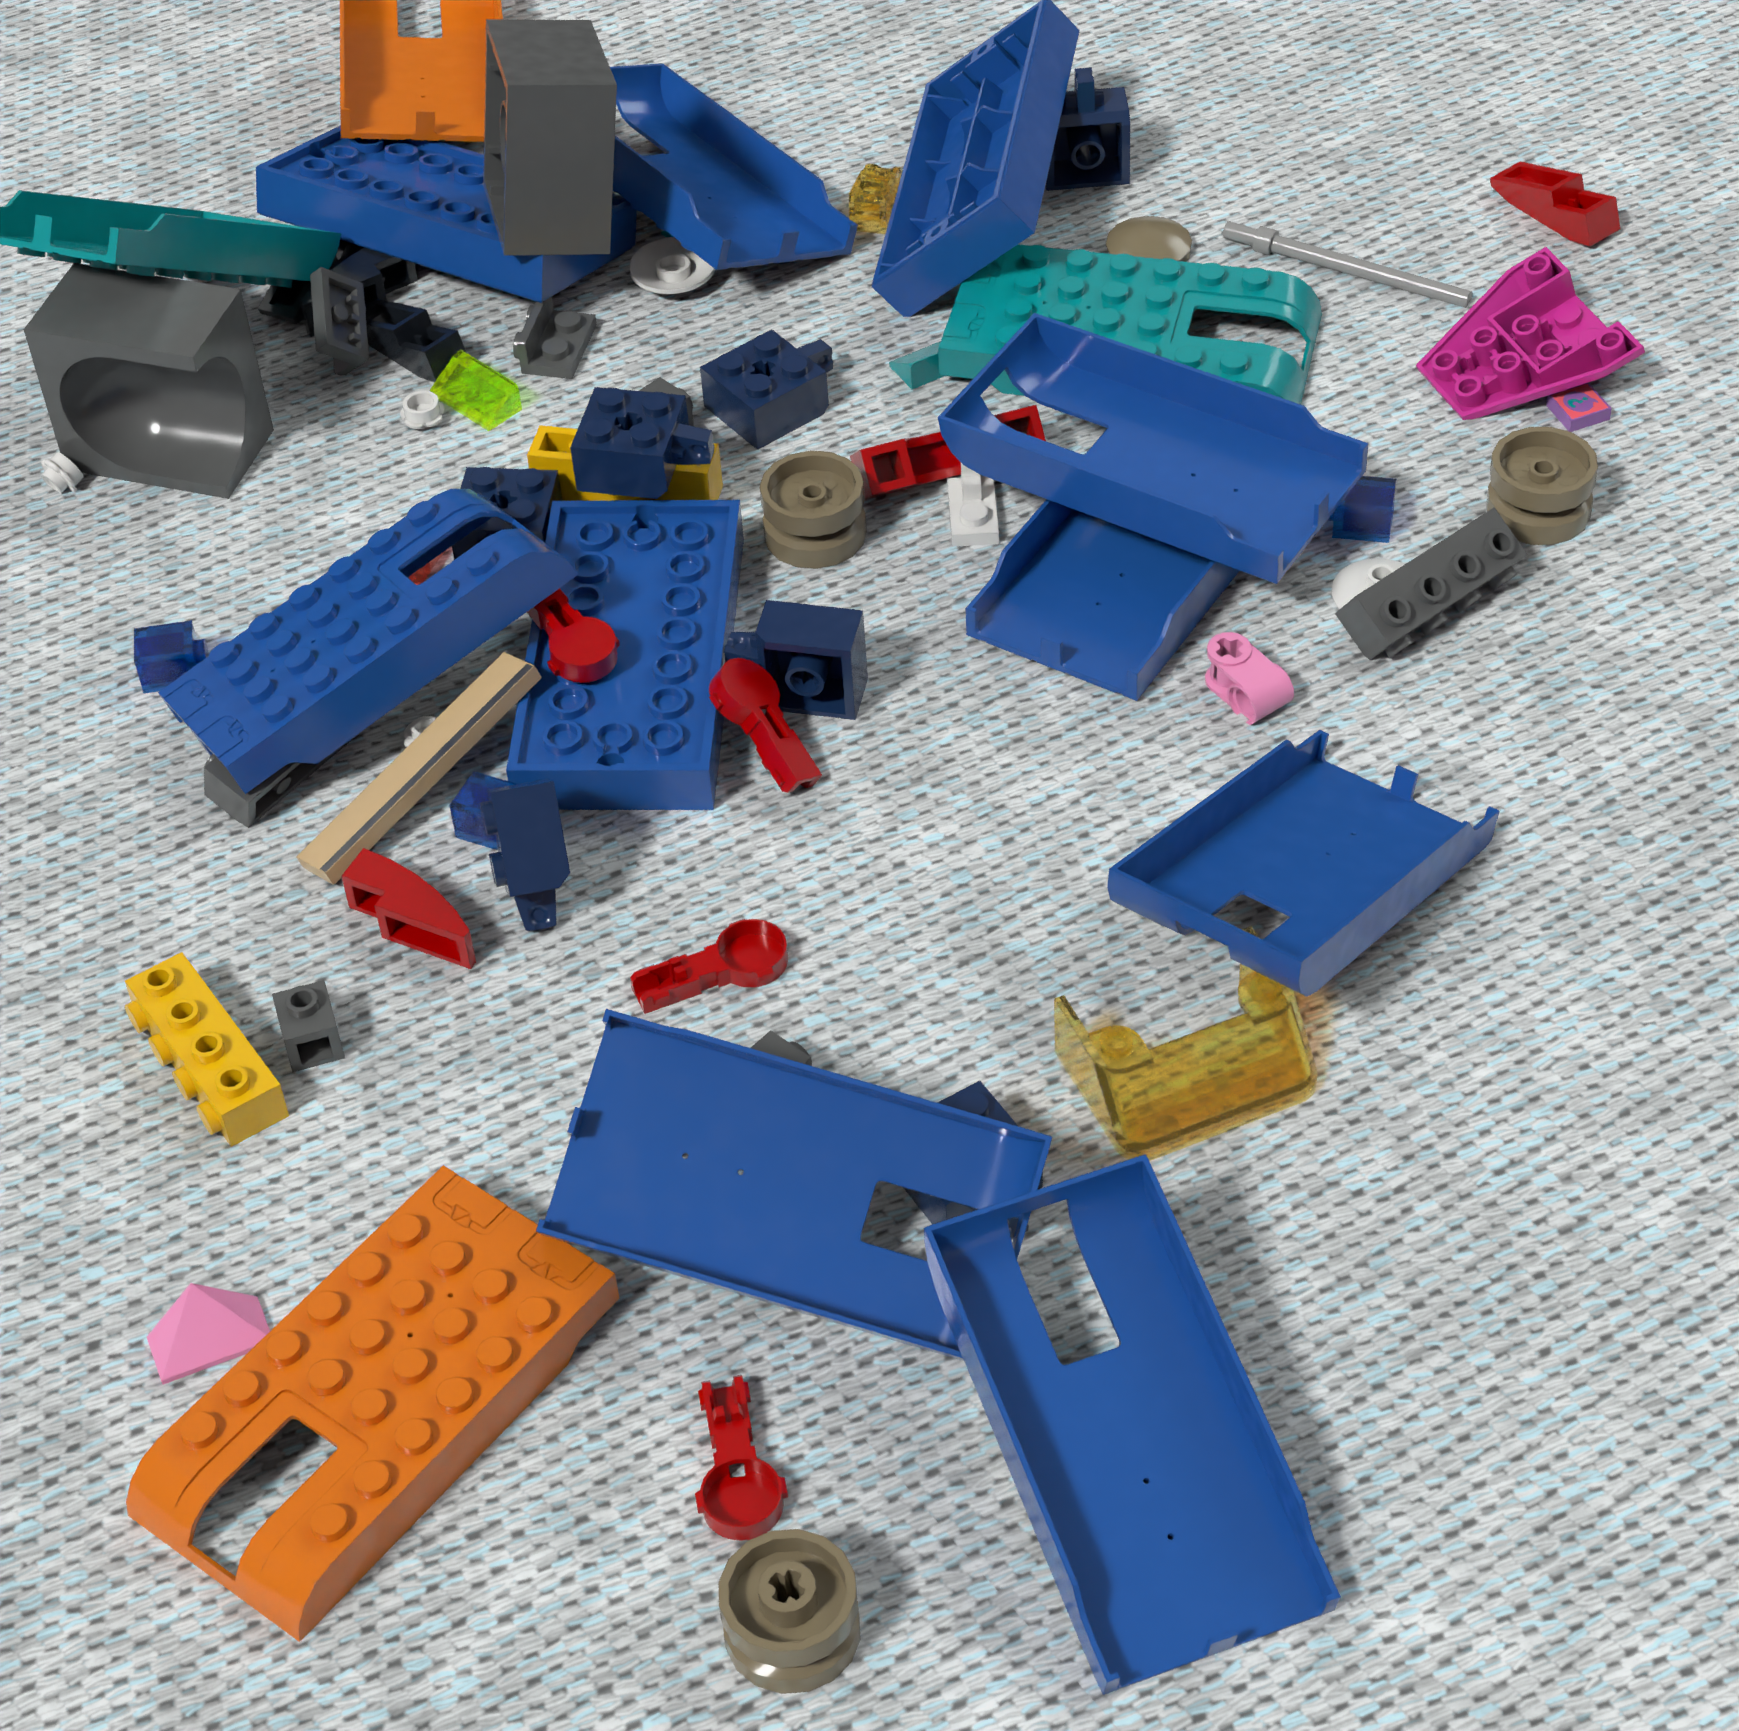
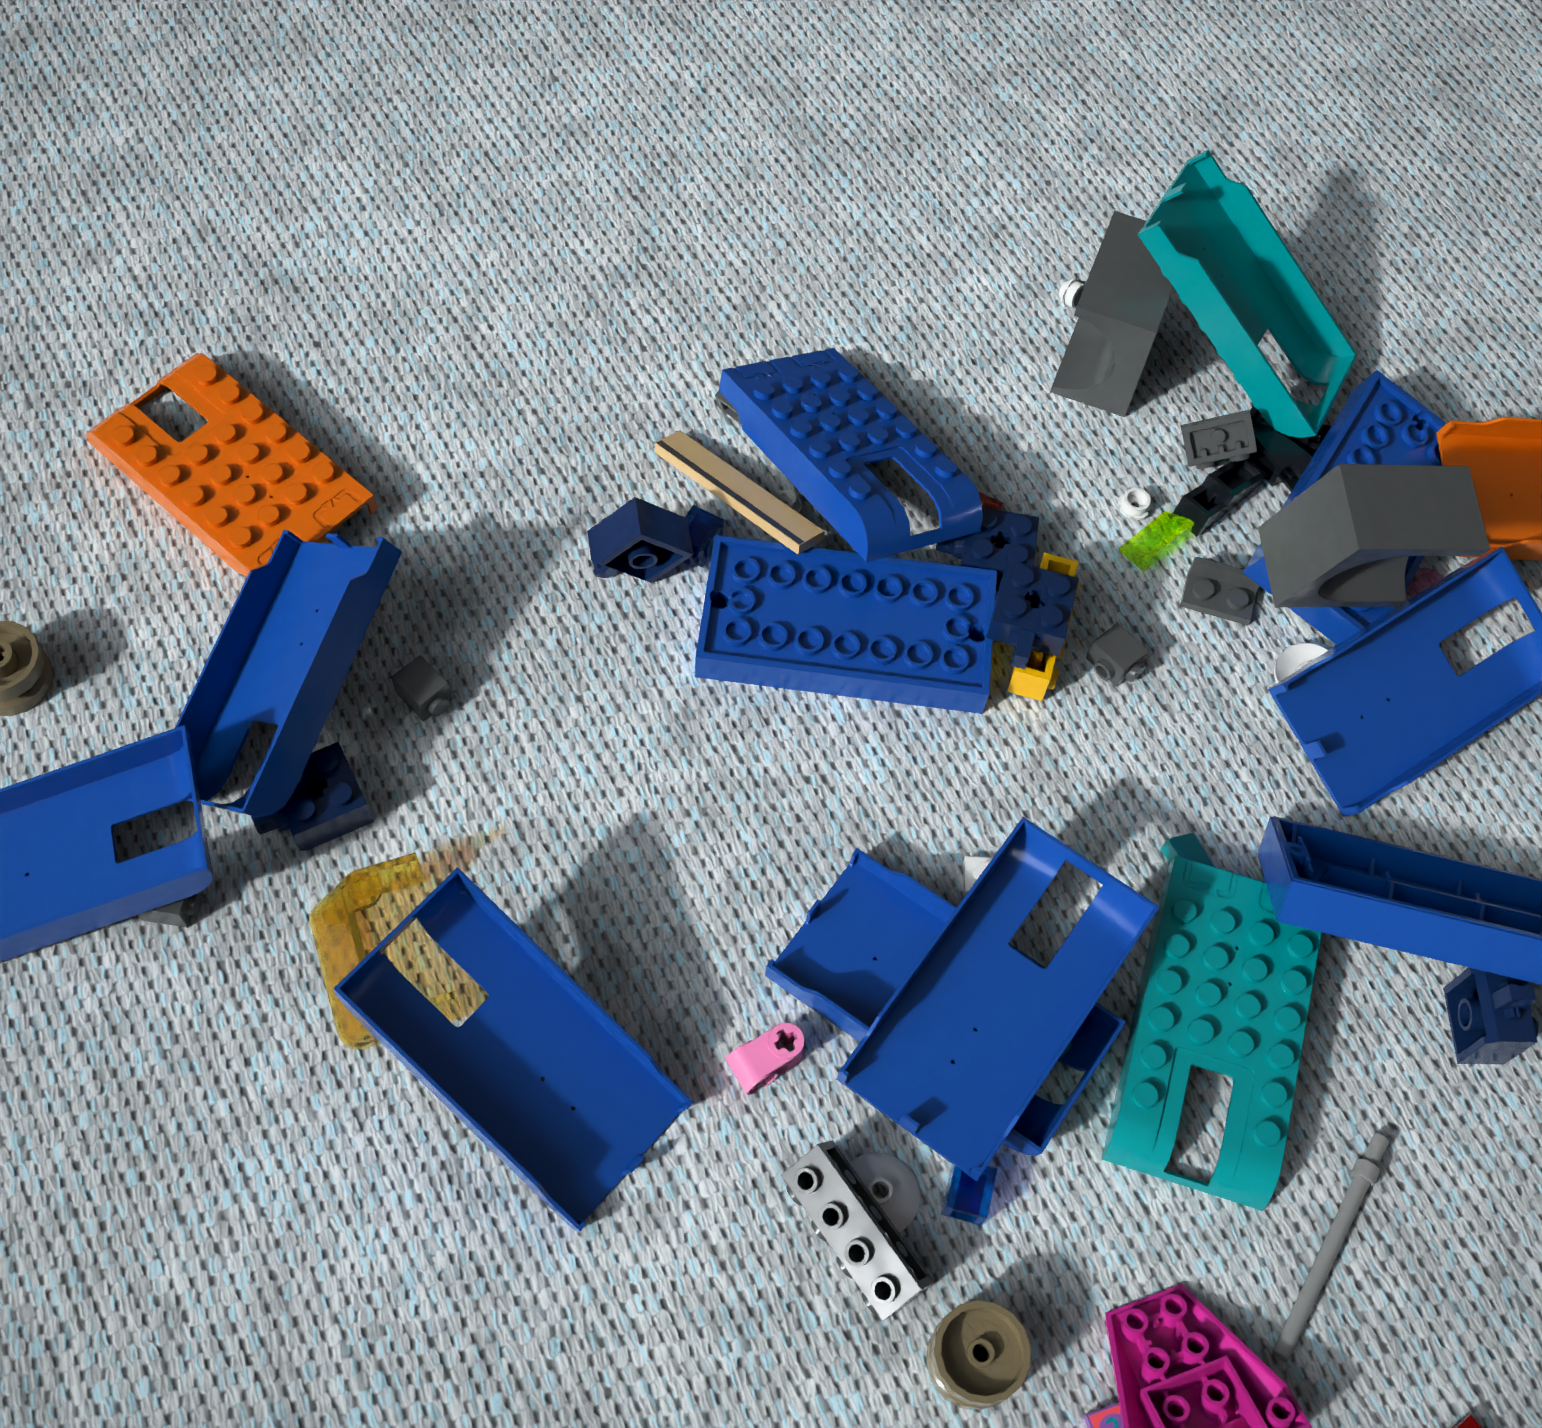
camera: 85 degrees right, 15 degrees up
yellow brick [124,952,289,1147] -> none
clear blue brick [134,620,209,693] -> none
bright pink slope [147,1283,270,1385] -> none
dark grey brick [272,980,345,1073] -> none
red slope [341,848,476,969] -> none
red piece [527,588,620,683] -> none
red piece [630,919,788,1014] -> none
red piece [695,1375,788,1541] -> none
dark blue hinge [700,329,833,450] -> none
red piece [709,658,822,793] -> none
dark blue hinge [724,600,868,720] -> none
dark tan wheel [759,451,867,569] -> none
clear yellow leg [849,163,903,234] -> none
red arch [850,405,1046,500] -> none
dark tan dish [1106,216,1192,262] -> none

